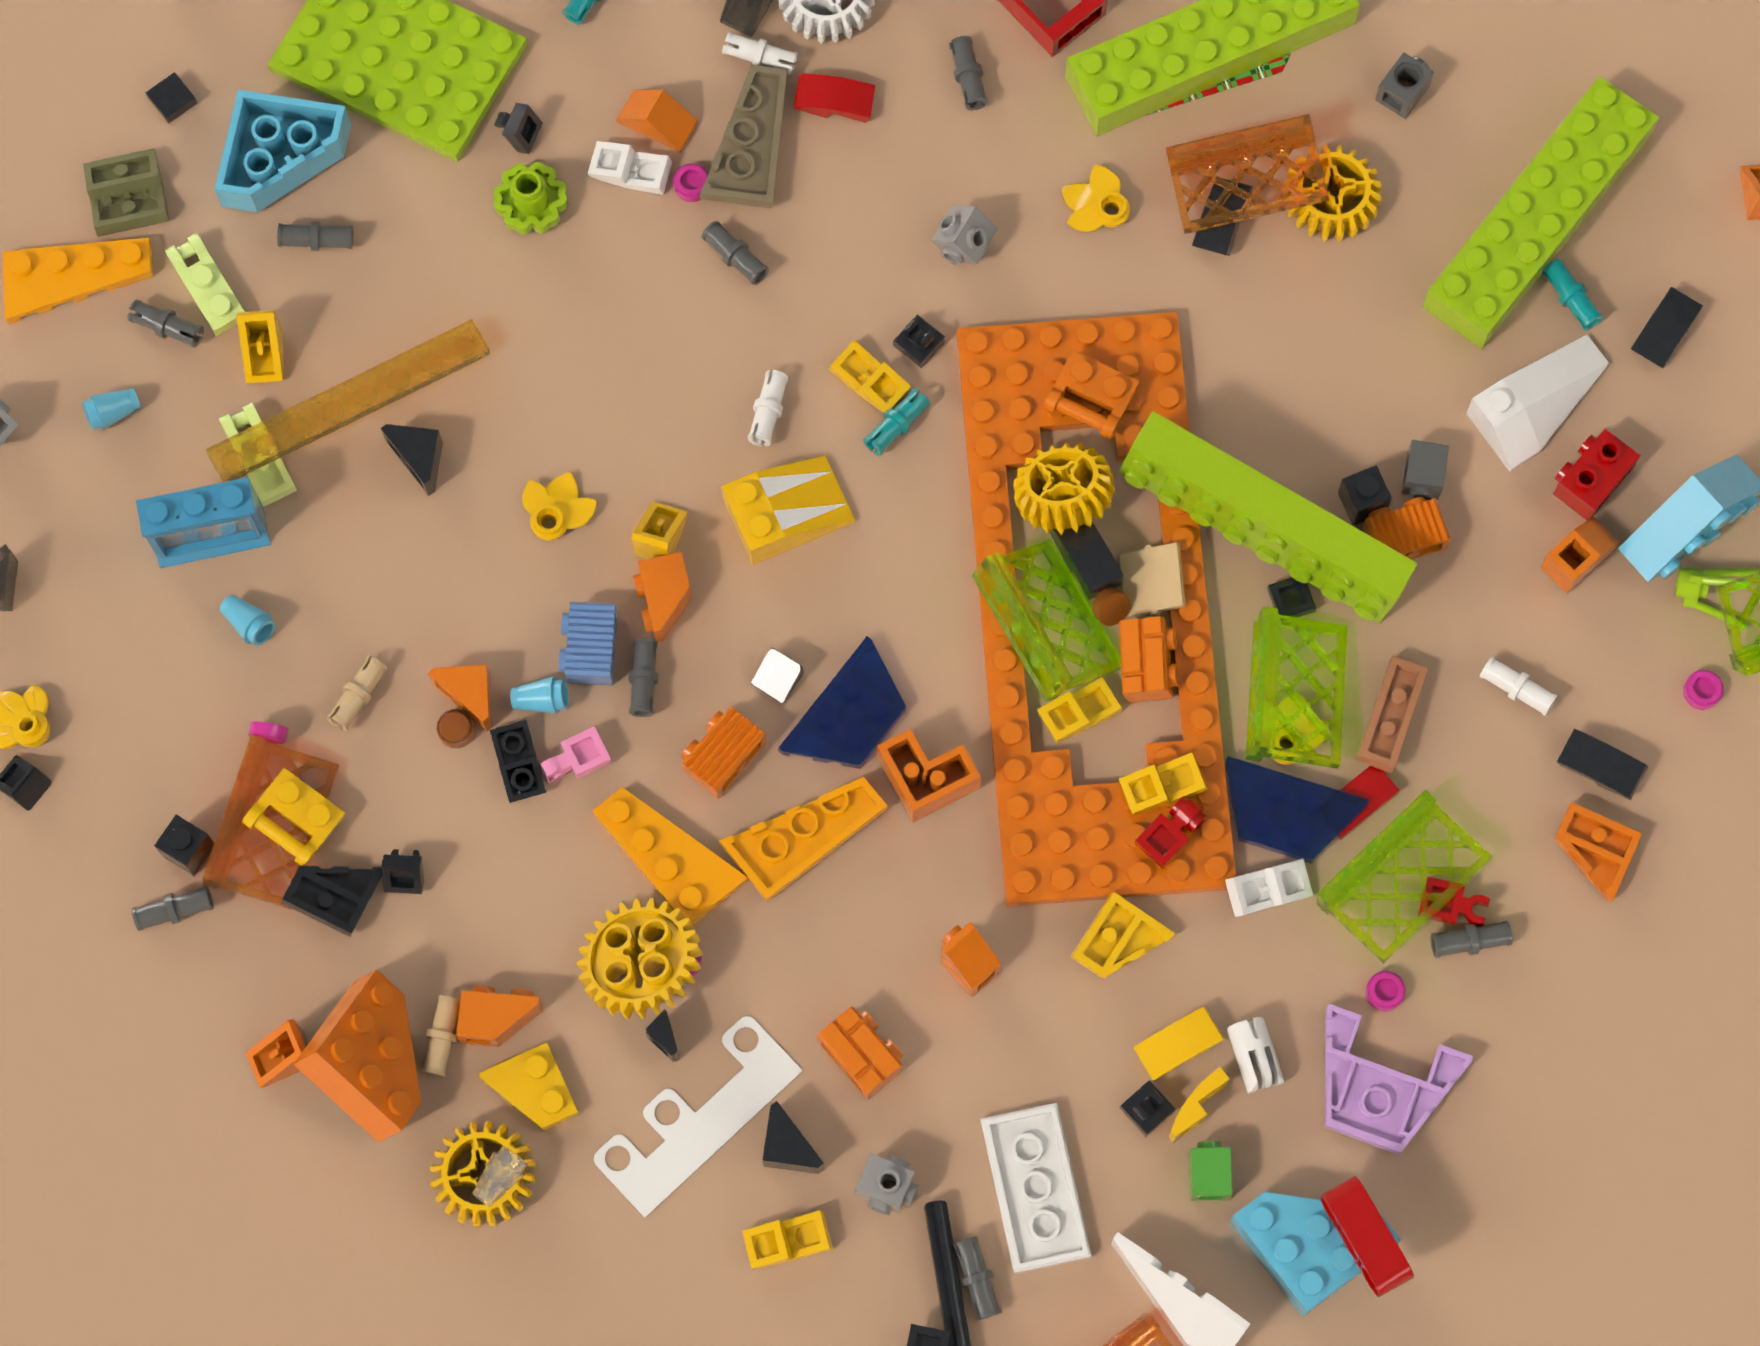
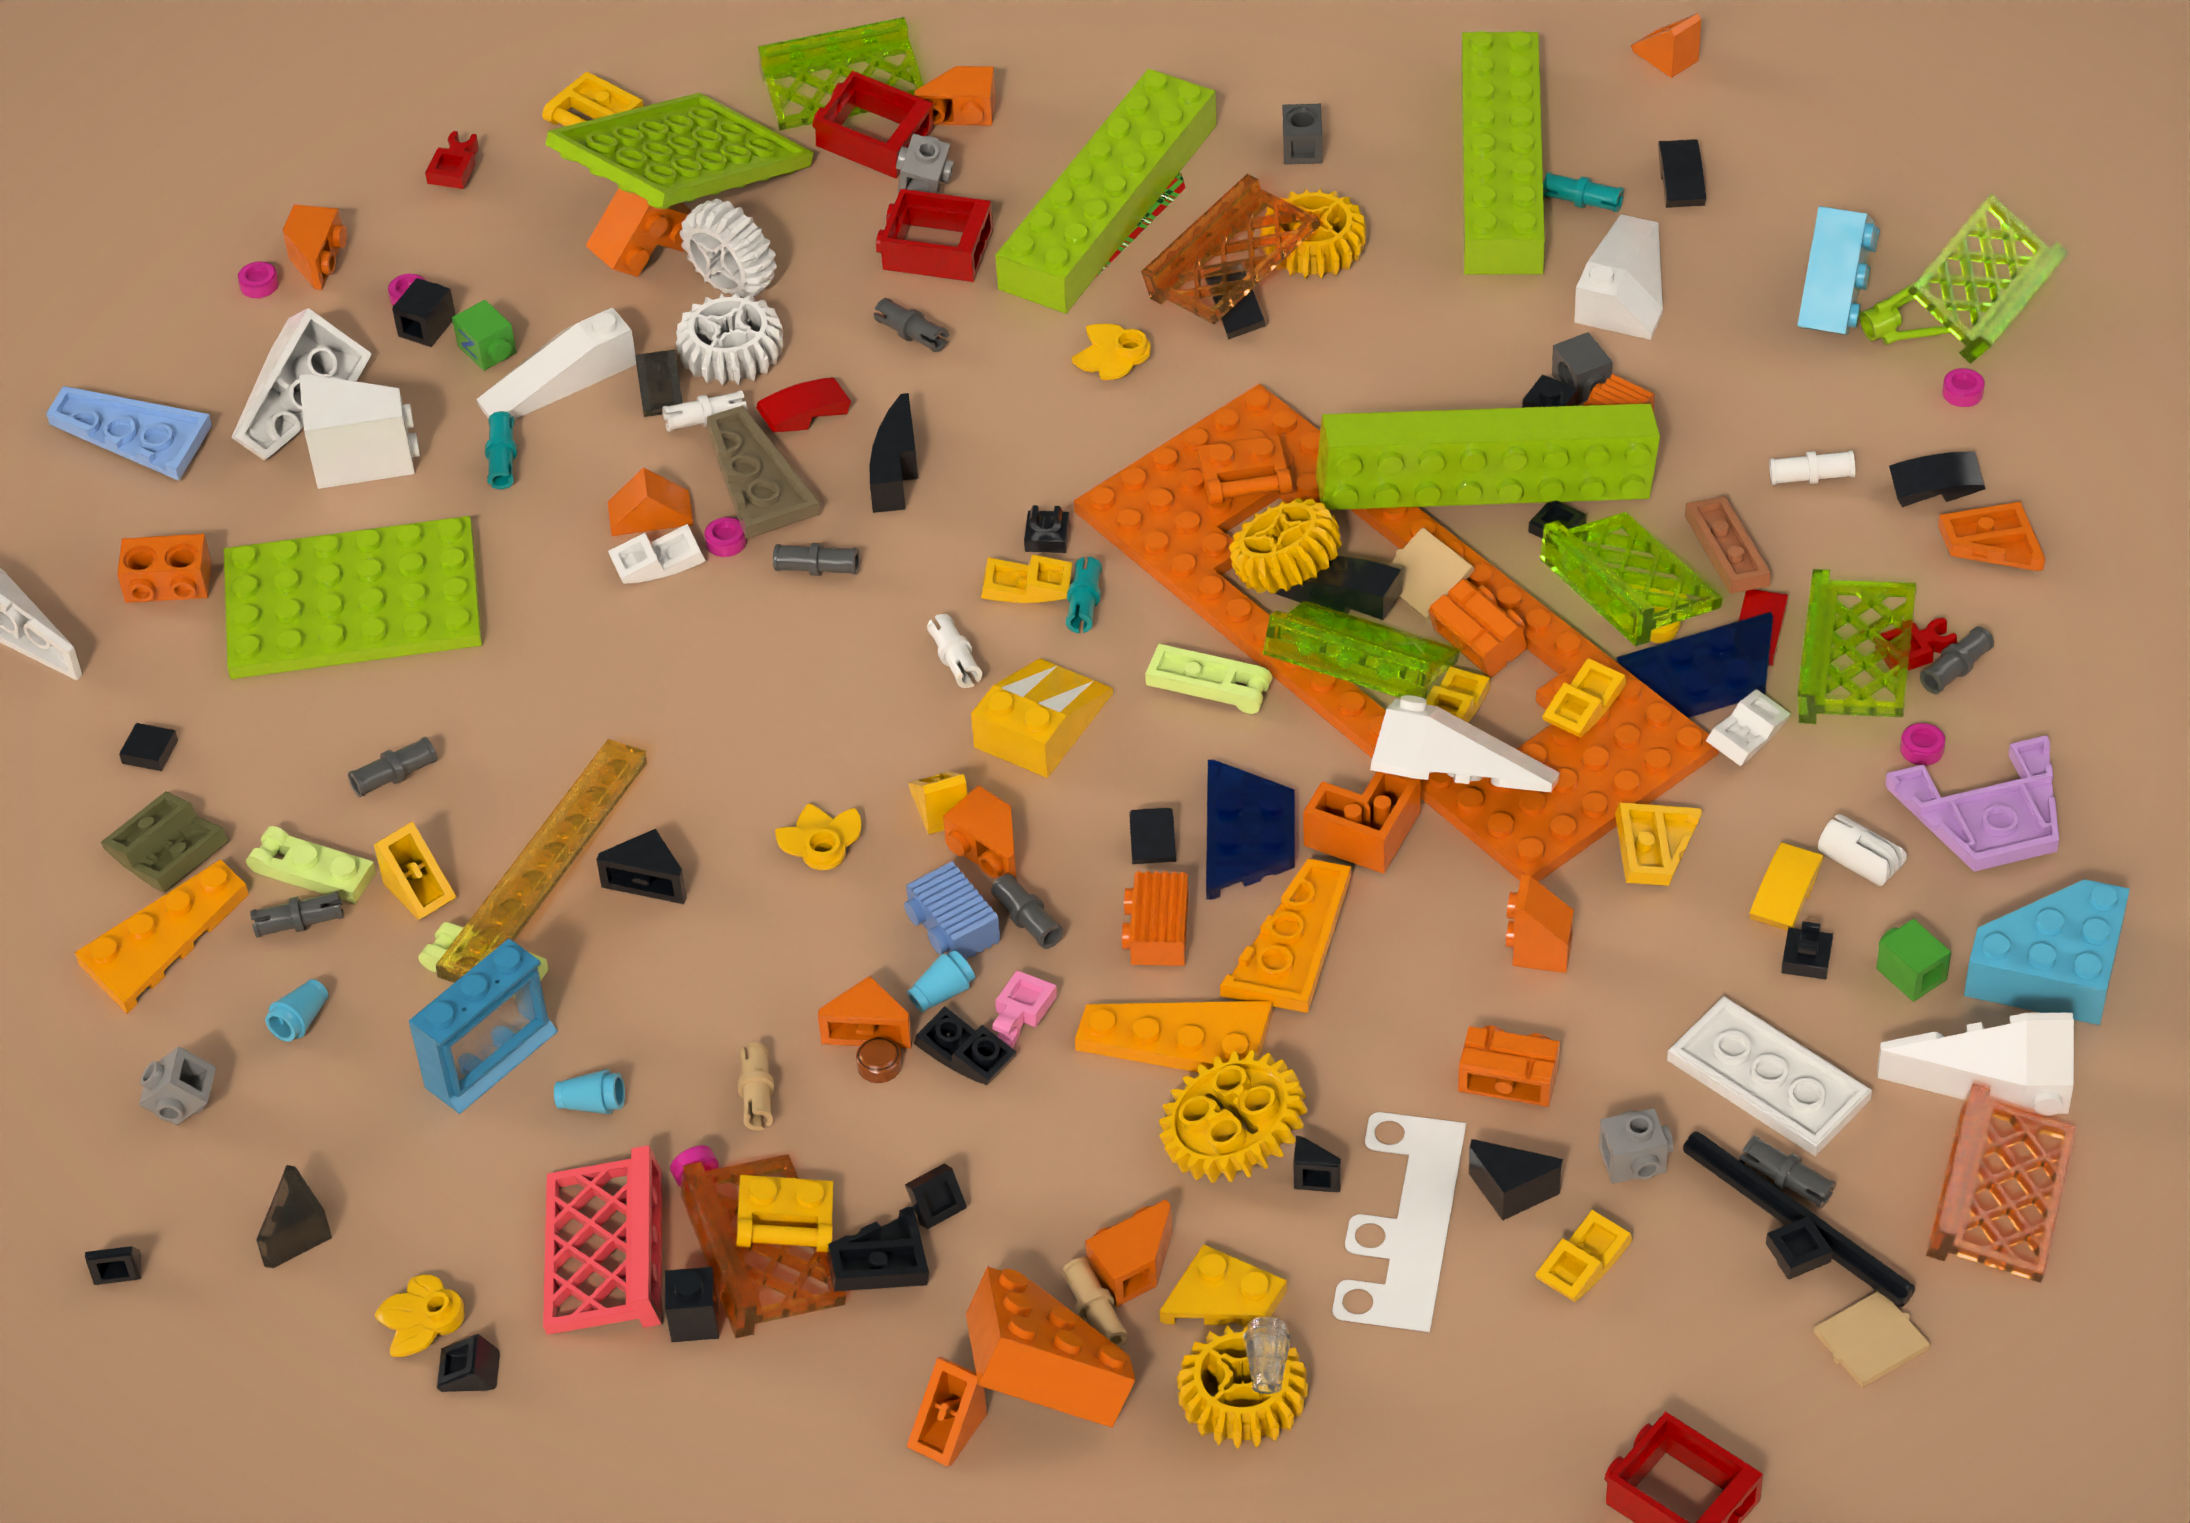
camera: 35 degrees left, 25 degrees down
dark grey pin [132,886,214,931] -> none
medium azure brick [214,90,351,213] -> none
lime plant [493,162,568,235] -> none
black tile [494,102,543,154] -> none
light grey brick [931,205,998,265] -> none
dark orange piece [1092,587,1130,626] -> none
red plate [1135,796,1208,870] -> none
yellow slope [1169,1066,1230,1143] -> none
red beam [1320,1176,1414,1297] -> none
orange slope [1540,517,1621,594] -> none
red brick [1553,428,1641,521] -> none
none -> coral fence [543,1145,662,1335]
none -> black slope [869,393,918,513]
none -> yellowish green plate [1145,644,1272,714]
none -> white wedge [1370,695,1560,792]

